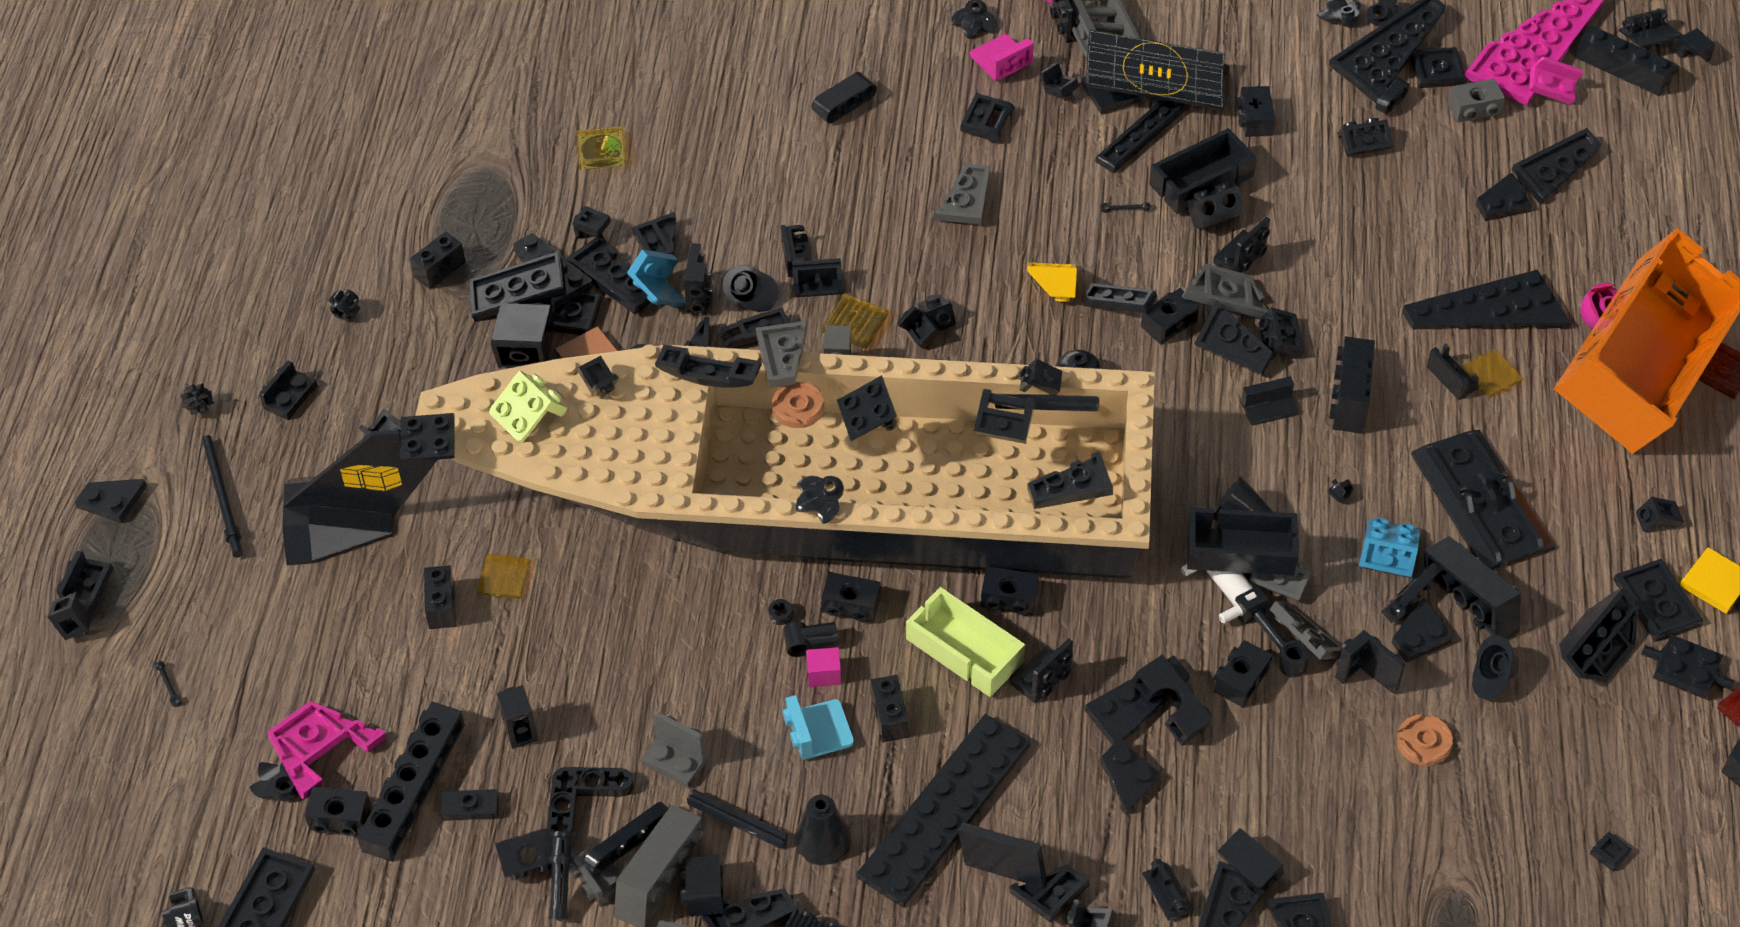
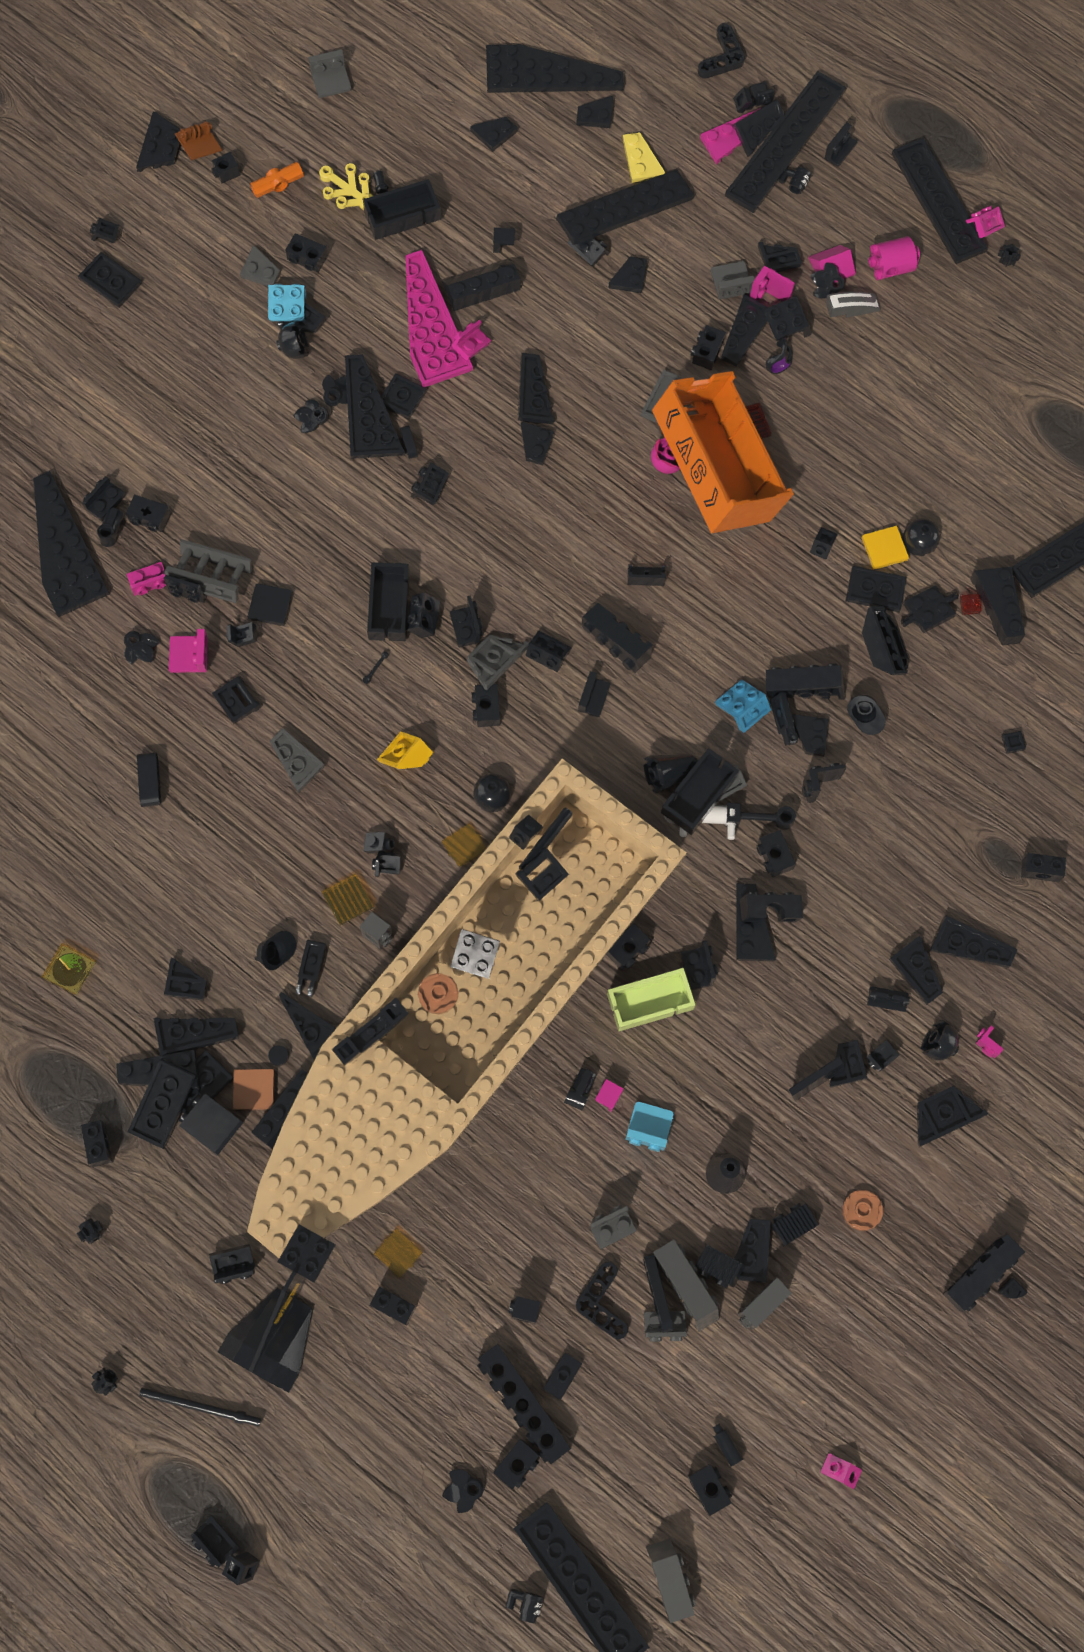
camera: 60 degrees left, 20 degrees up
black wing [74,479,147,523] -> none
black hinge [154,660,182,707] -> none
black bracket [259,360,318,420] -> none
dark pink wing [268,701,386,800] -> none
yellowish green bracket [489,371,568,442] -> none
black brick [494,827,552,881] -> none
black pin [548,832,575,919] -> none
black bracket [572,206,611,238] -> none
black bracket [577,355,619,396] -> none
dark azure bracket [627,249,686,307] -> none
black plate [684,243,713,314] -> none
black axle [687,789,788,848] -> none
dark grey wing [756,321,807,388] -> none
black bush [768,599,793,625] -> none
black hinge [780,225,812,277] -> none
black hinge [792,258,843,298] -> none
black plate [796,475,844,524] -> none
black brick [821,572,881,623] -> none
black plate [857,714,1031,908] -> none
black brick [870,675,909,742] -> none
black wing [1027,451,1113,509] -> none
black tile [1081,283,1158,313] -> none
black hinge [1086,30,1225,110] -> none
black tile [1095,63,1230,173] -> none
black wing [1100,738,1161,814] -> none
black wing [1194,300,1273,376] -> none
black panel [1218,828,1284,889] -> none
black brick [1236,86,1275,137] -> none
dark grey wing [1269,601,1341,660] -> none
black piece [1327,479,1354,502] -> none
nougat tile [1396,714,1453,766] -> none
black wing [1402,269,1571,329] -> none
black hinge [1411,430,1556,570] -> none
dark grey brick [1447,78,1505,123] -> none
clear yellow piece [1462,349,1523,398] -> none
black hinge [1618,8,1683,48] -> none

